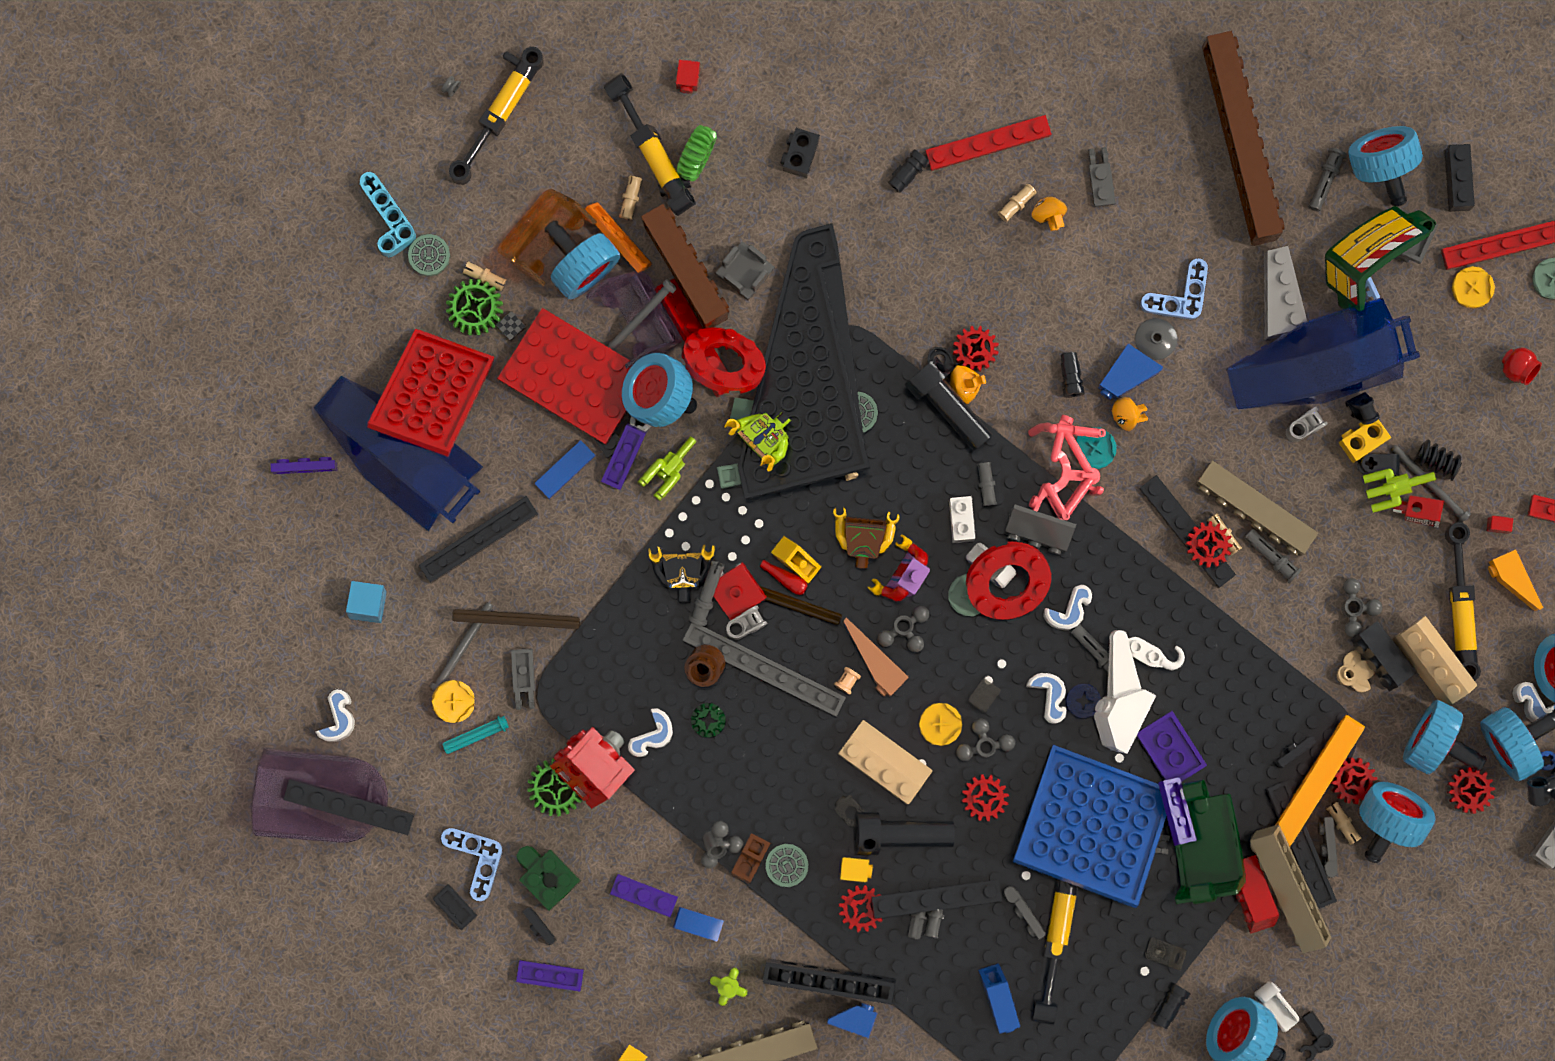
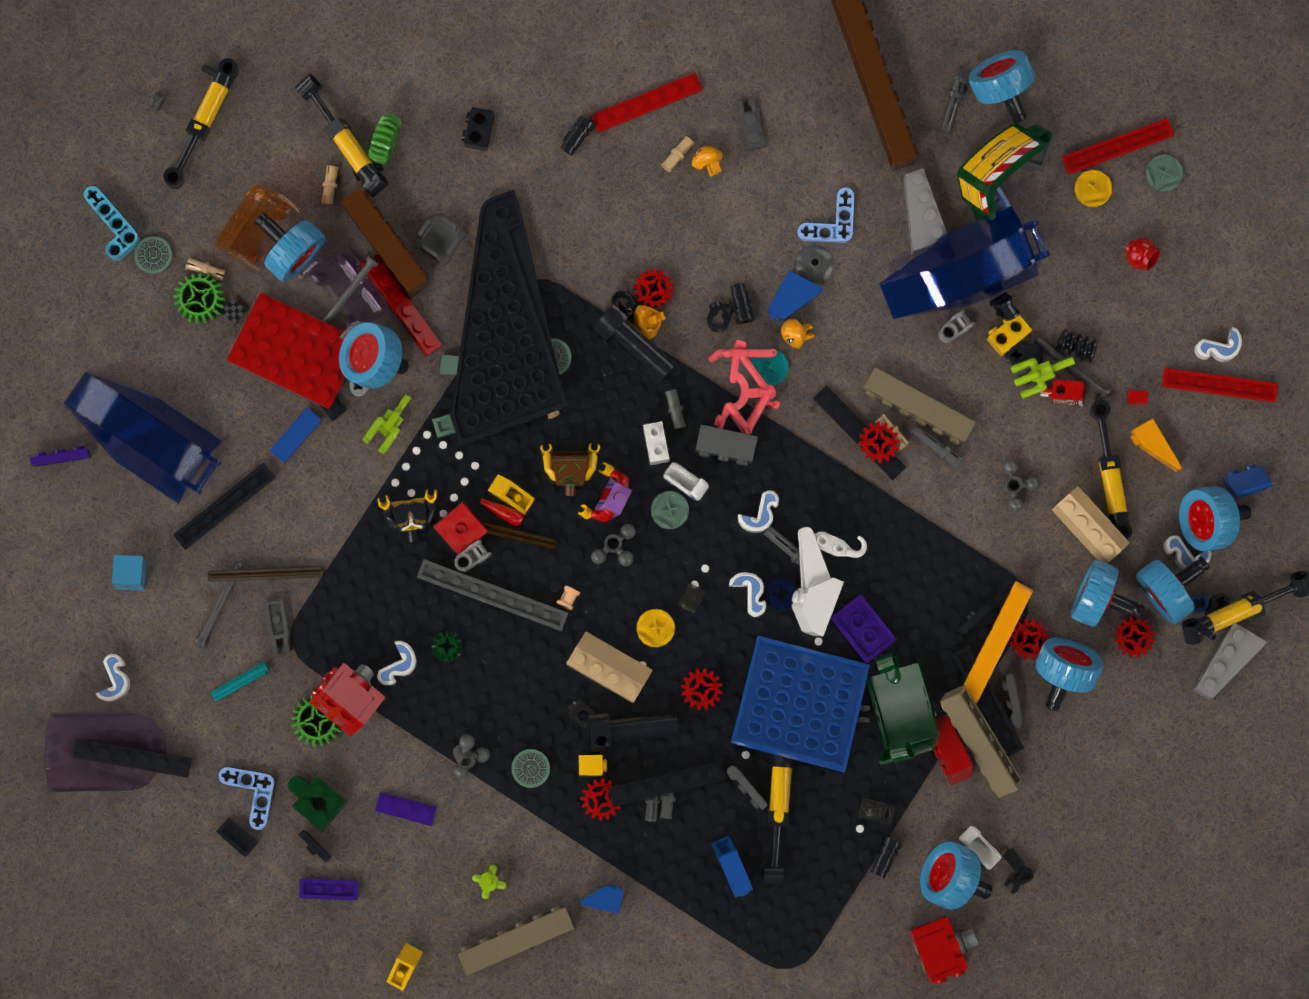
camera: 10 degrees left, 0 degrees up
red plate [367,328,494,457] -> none
yellow tile [431,680,475,723] -> none
orange tile [583,202,652,273] -> none
dark purple plate [601,423,647,490] -> none
blue slope [673,907,724,941] -> none
red brick [676,60,700,94] -> none
red plate [681,327,766,393] -> none
reddish brown piece [684,645,725,687] -> none
dark grey pin [688,561,725,626] -> none
torso [724,412,791,472] -> none
reddish brown slope [731,833,770,884] -> none
black brick [763,958,896,1005] -> none
nougat slope [843,618,909,697] -> none
dark grey piece [956,718,1015,761] -> none
red plate [966,542,1051,620] -> none
dark purple plate [1158,777,1196,846] -> none
tan pin [1327,802,1361,845] -> none
tan plate [1337,650,1375,692] -> none
black brick [1351,621,1416,692] -> none
black brick [1444,144,1475,212] -> none
none -> black piece [707,302,734,333]

